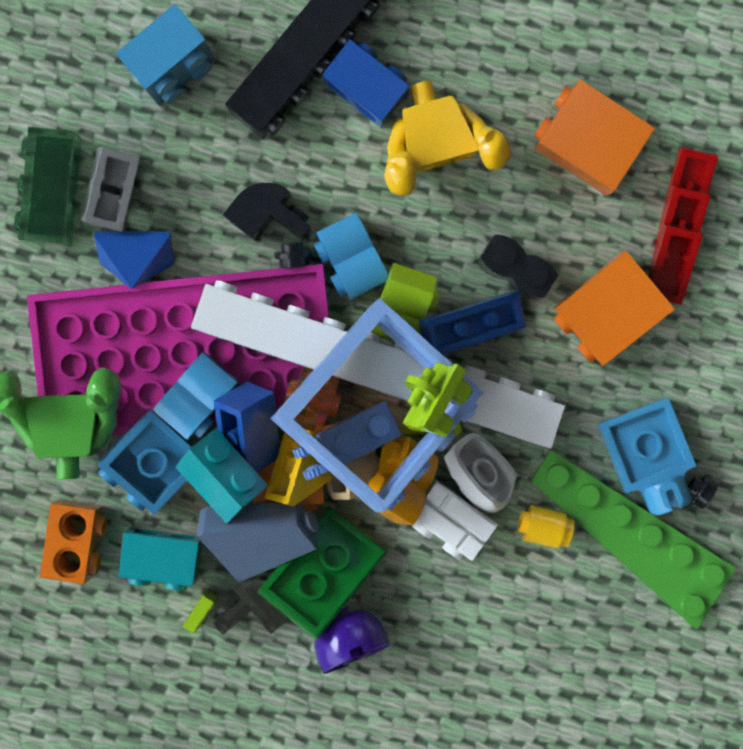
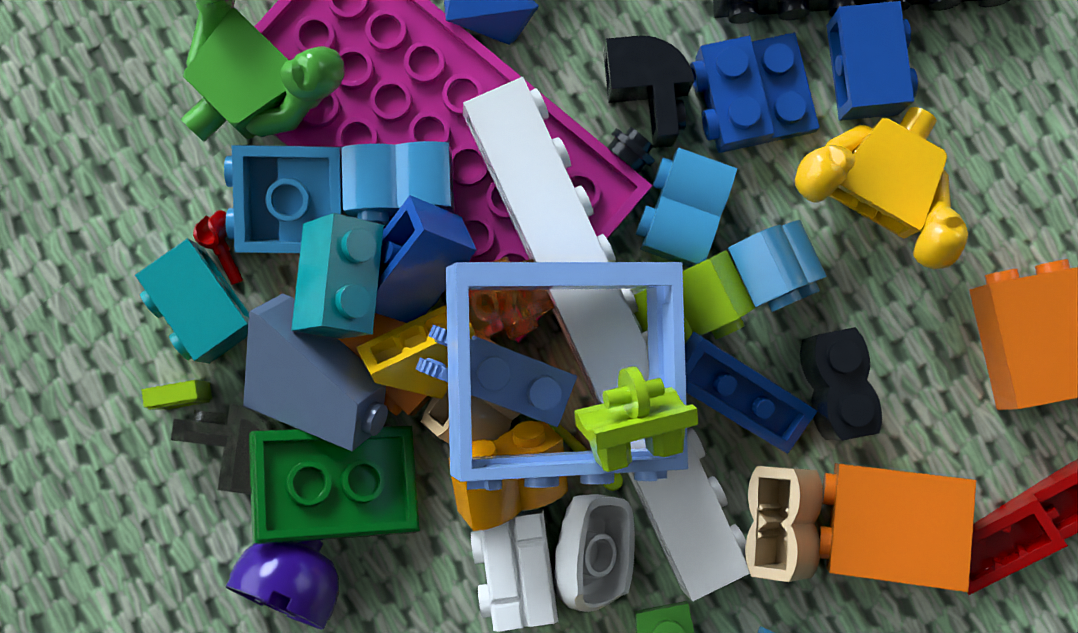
camera: 45 degrees right, 5 degrees down
orange brick [39,499,107,584] -> none
none -> red hand [193,210,243,285]
none -> blue plate [690,32,820,153]
none -> dark azure brick [728,220,827,312]
none -> tan brick [745,466,823,582]

